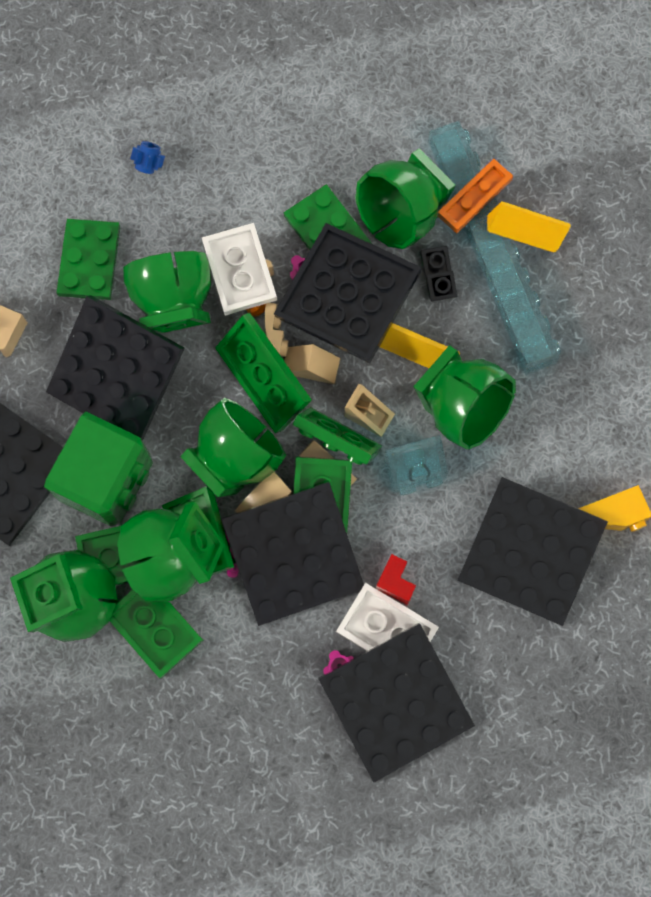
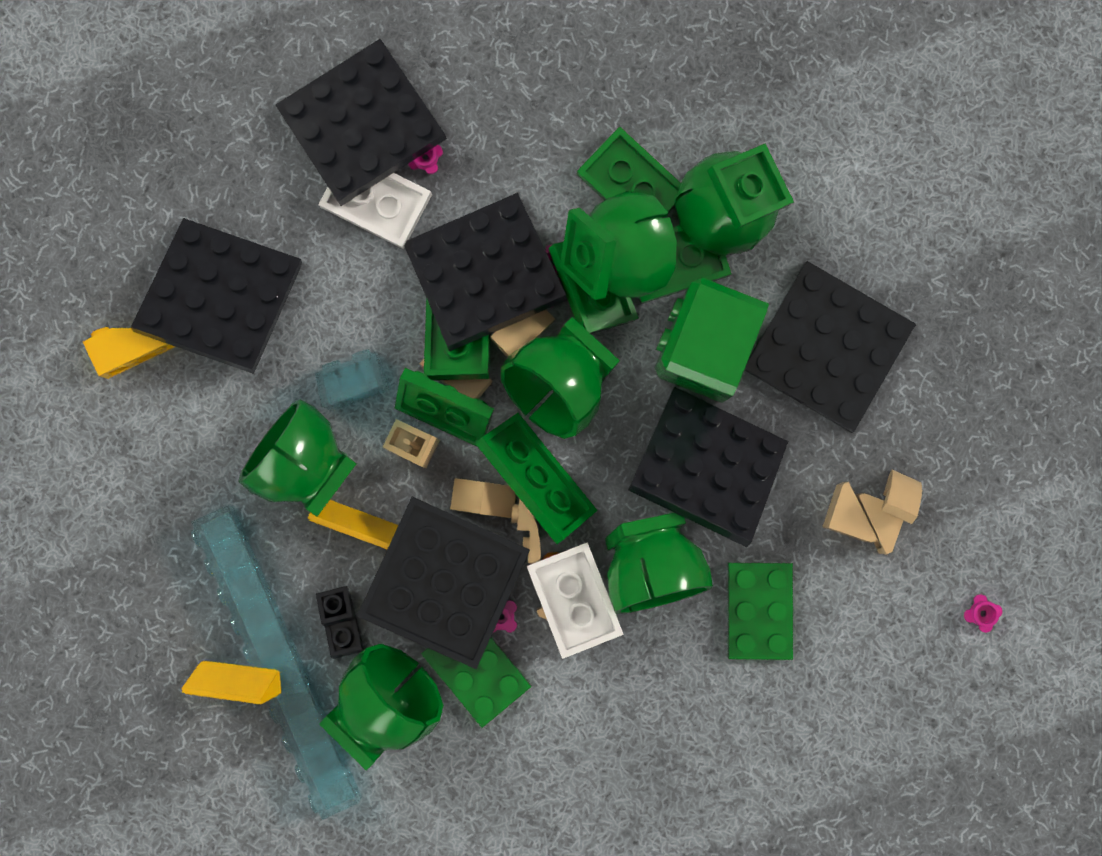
camera: 170 degrees right, 10 degrees up
blue gear [130,141,165,174] -> none
red piece [376,554,416,605] -> none
orange plate [437,159,513,234] -> none

